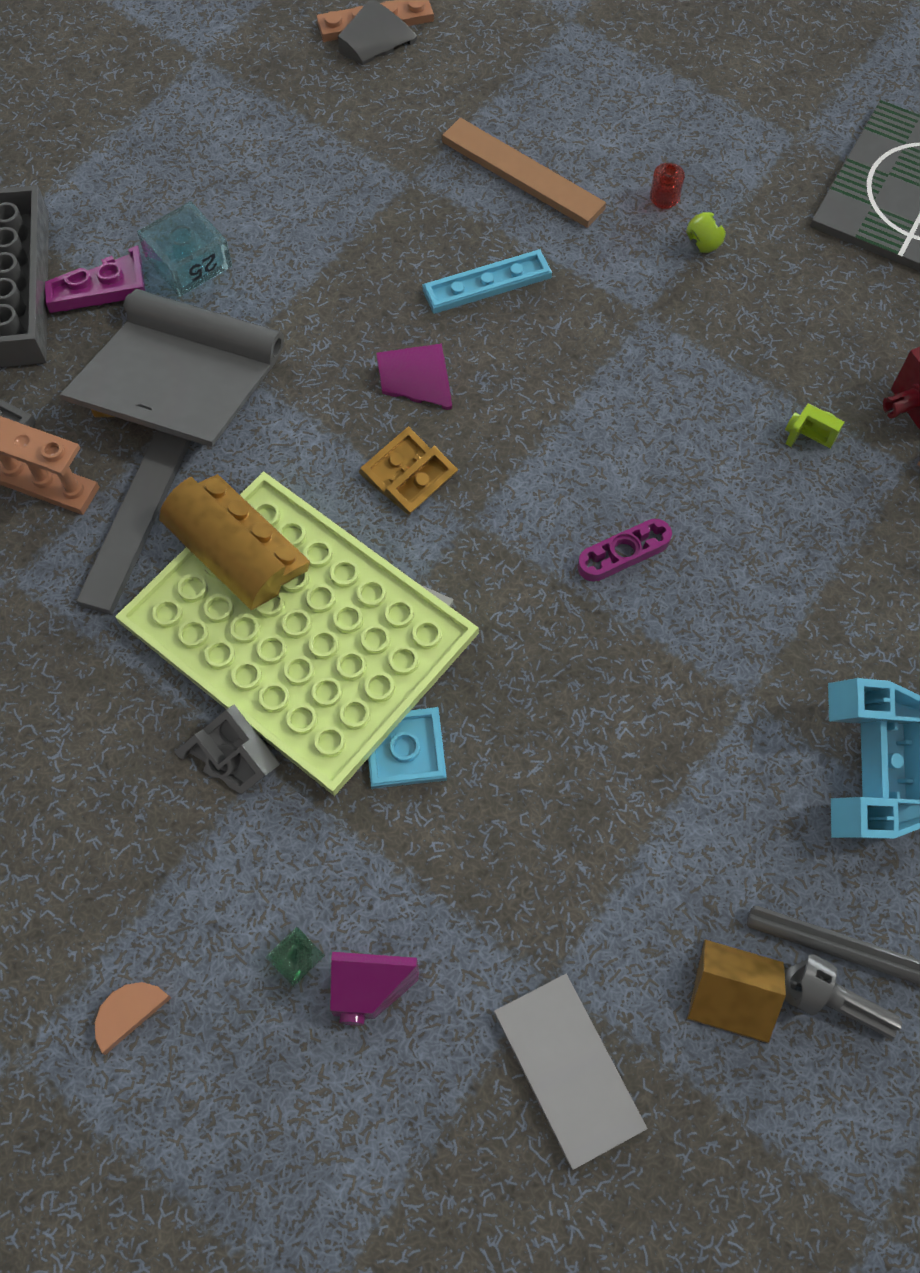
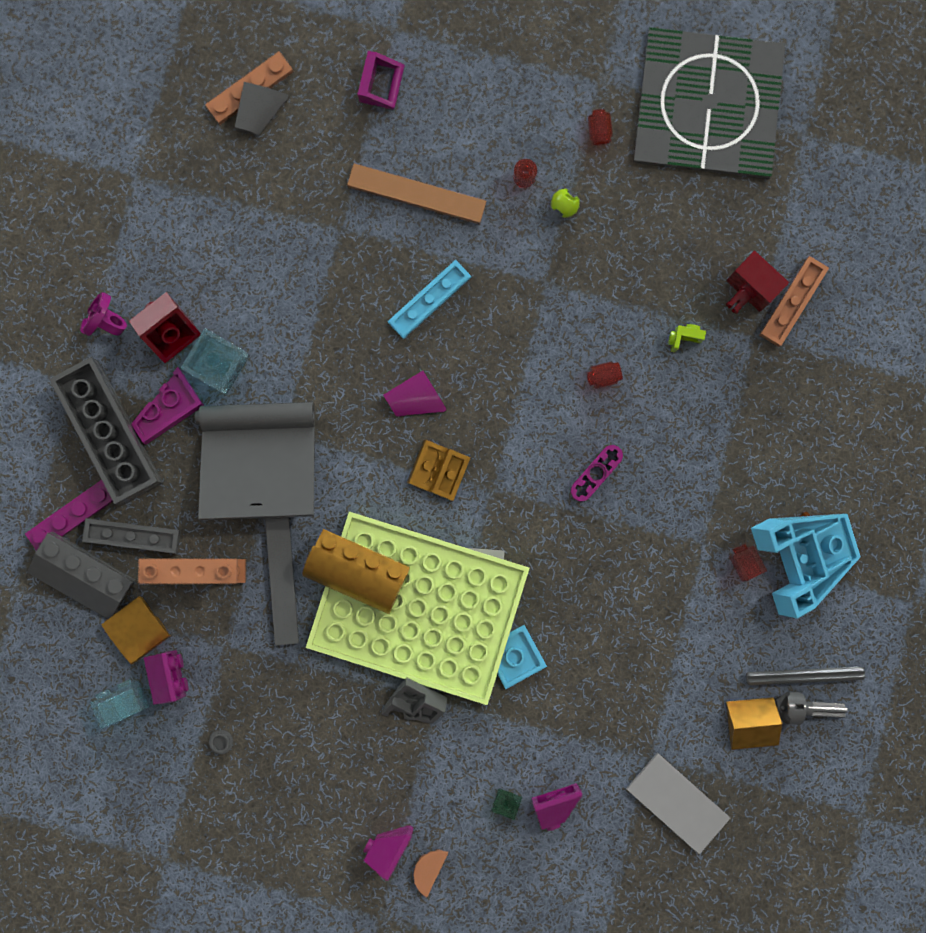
camera: 20 degrees left, 20 degrees up
none -> magenta tile [80,292,127,336]
none -> dark red brick [129,292,202,363]
none -> magenta tile [358,51,405,110]
none -> magenta slope [363,825,414,881]
none -> clear red brick [587,361,623,389]
none -> clear red brick [588,109,613,145]
none -> clear red brick [729,544,767,582]

